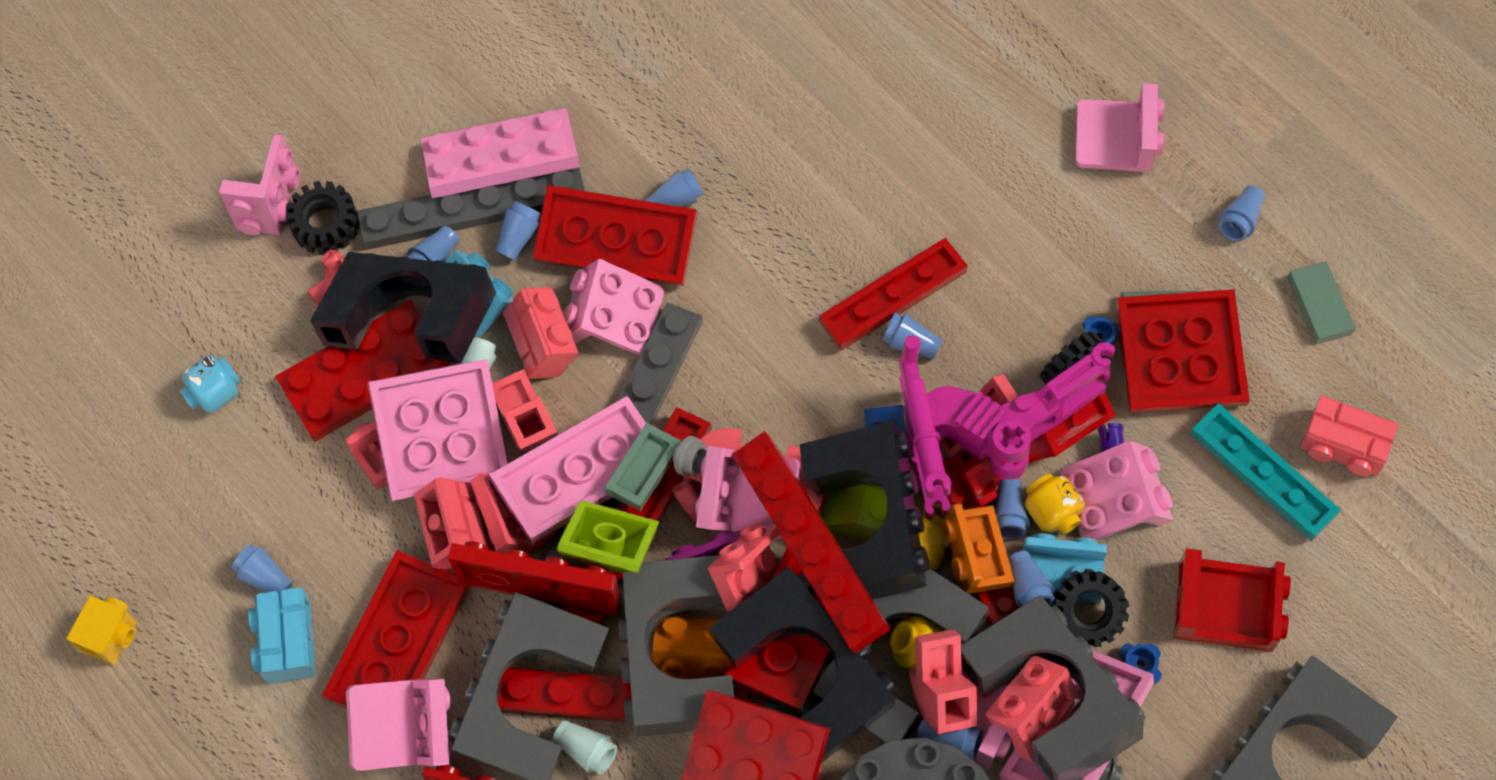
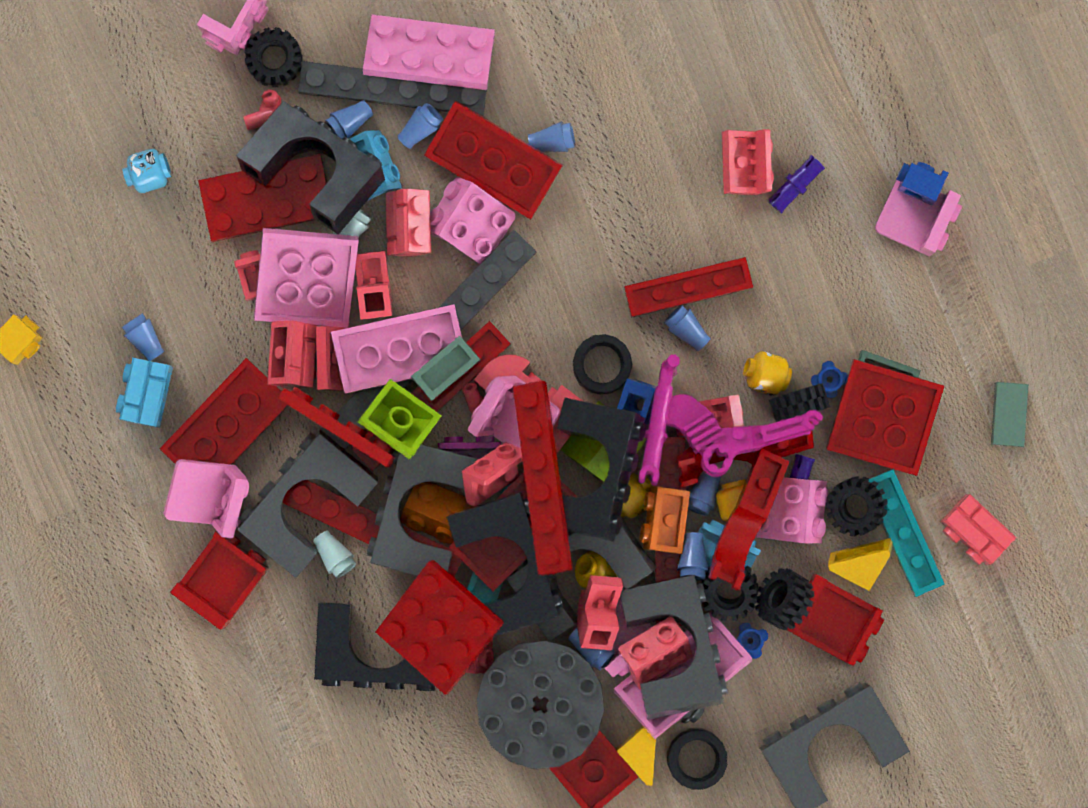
camera: 15 degrees right, 20 degrees up
light grey plate [673,436,707,476] -> none
medium blue cone [1218,186,1265,241] -> none
none -> black tyre [573,334,632,395]
none -> red piece [708,448,790,591]
none -> coral bracket [722,129,774,195]
none -> yellow head [743,351,792,396]
none -> black tyre [755,568,814,630]
none -> dark purple pin [767,155,825,214]
none -> black tyre [826,476,888,536]
none -> yellow slope [828,538,893,591]
none -> blue brick [896,162,949,205]

